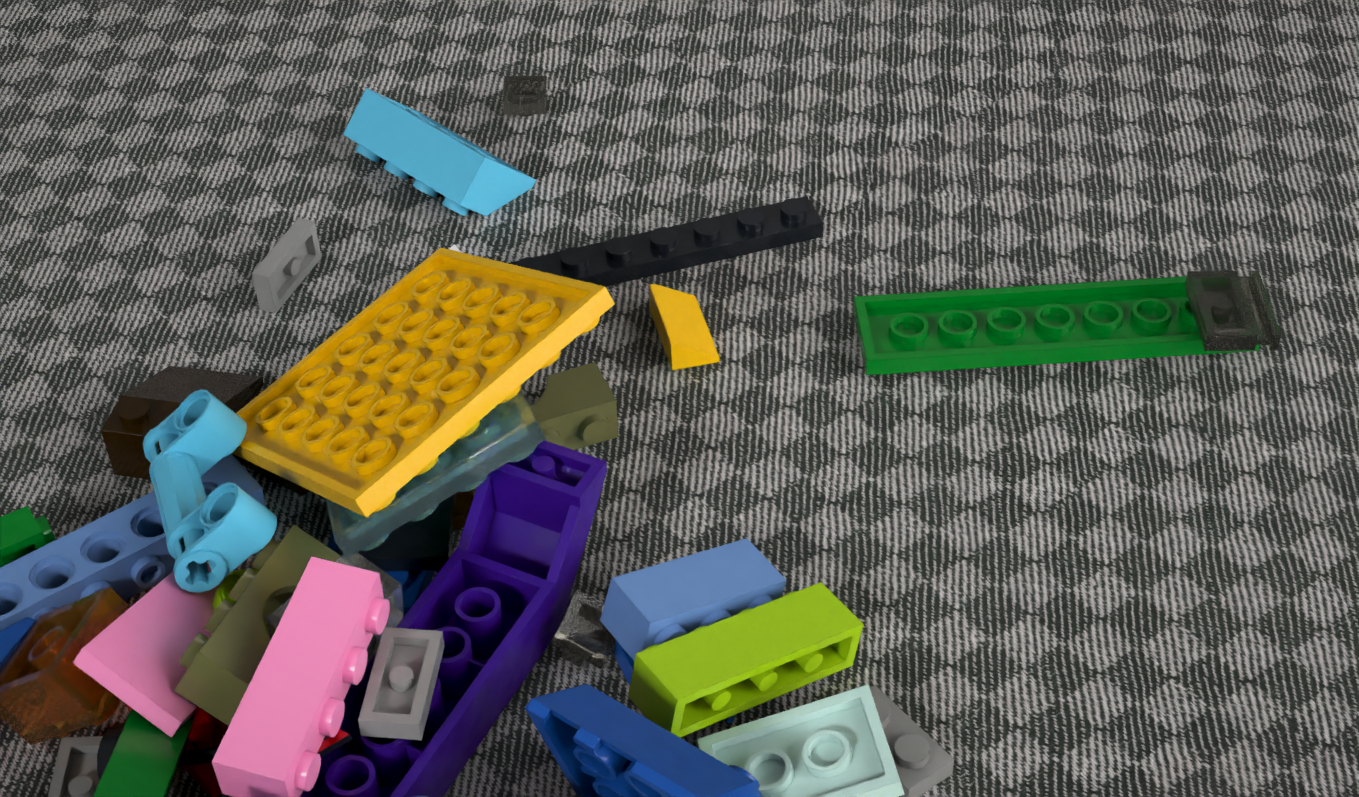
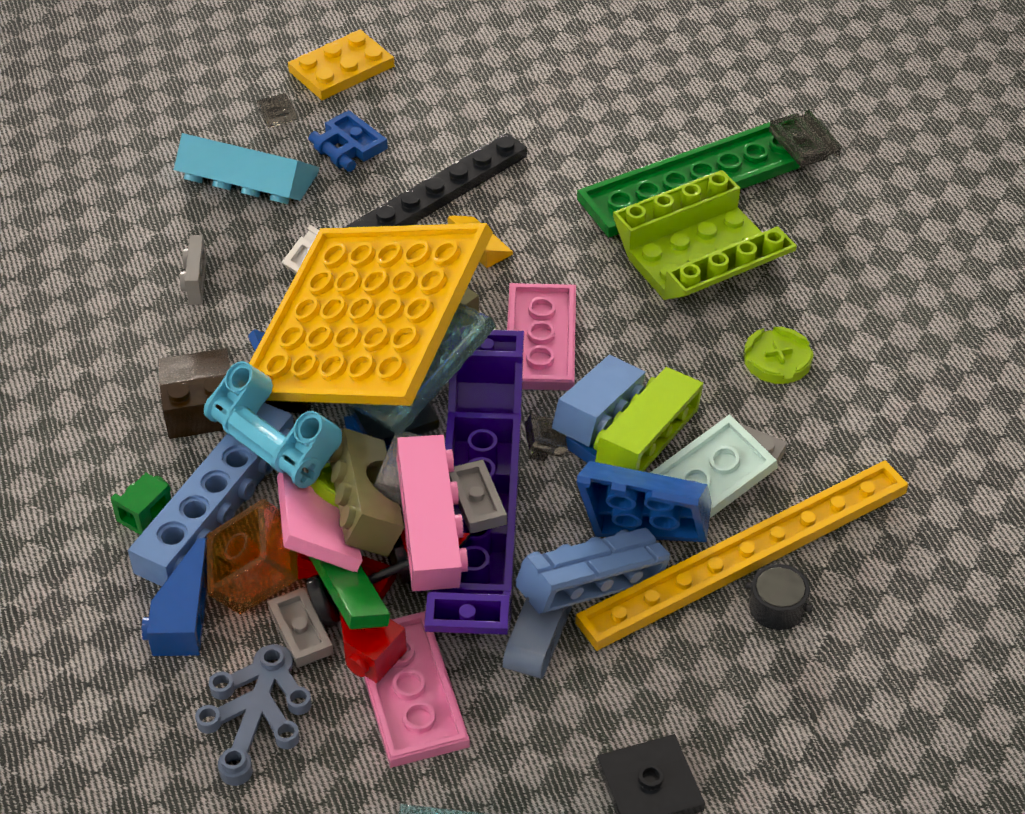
camera: 25 degrees left, 5 degrees up
none -> yellow plate [288,29,395,100]
none -> blue plate [308,110,388,172]
none -> bright pink tile [507,283,576,391]
none -> lime slope [613,170,797,300]
none -> lime tile [743,327,814,384]

